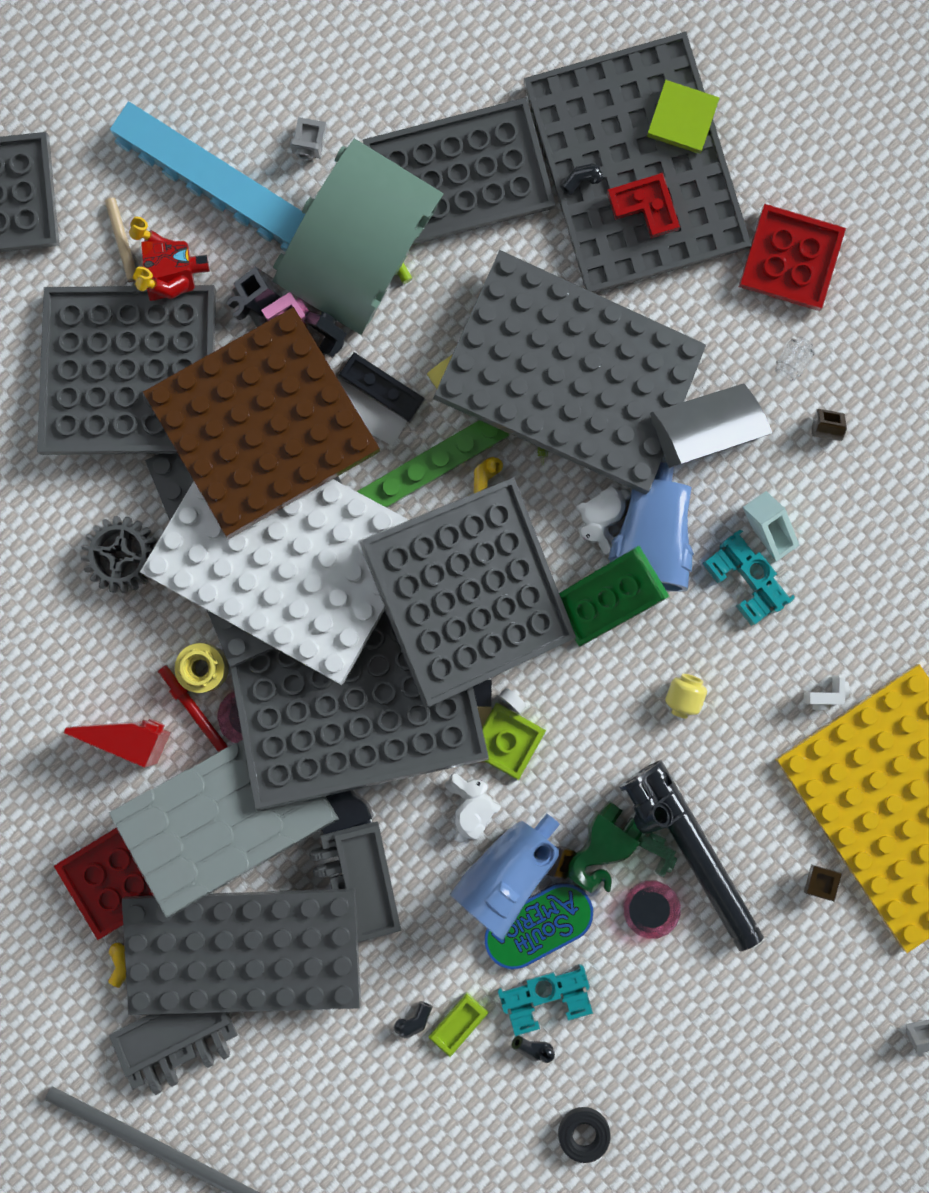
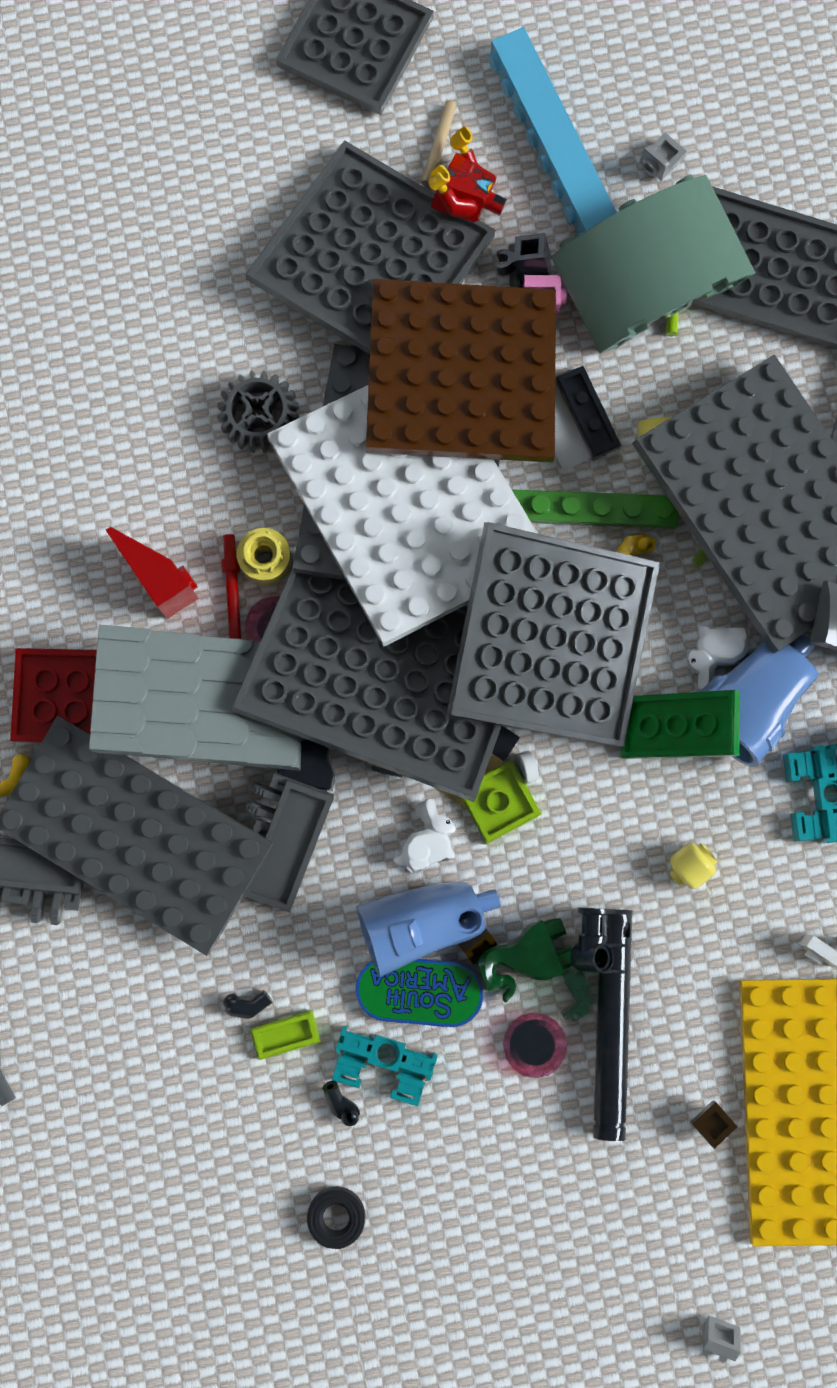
camera: 30 degrees right, 5 degrees down
black bracket [304,312,348,358] -> none

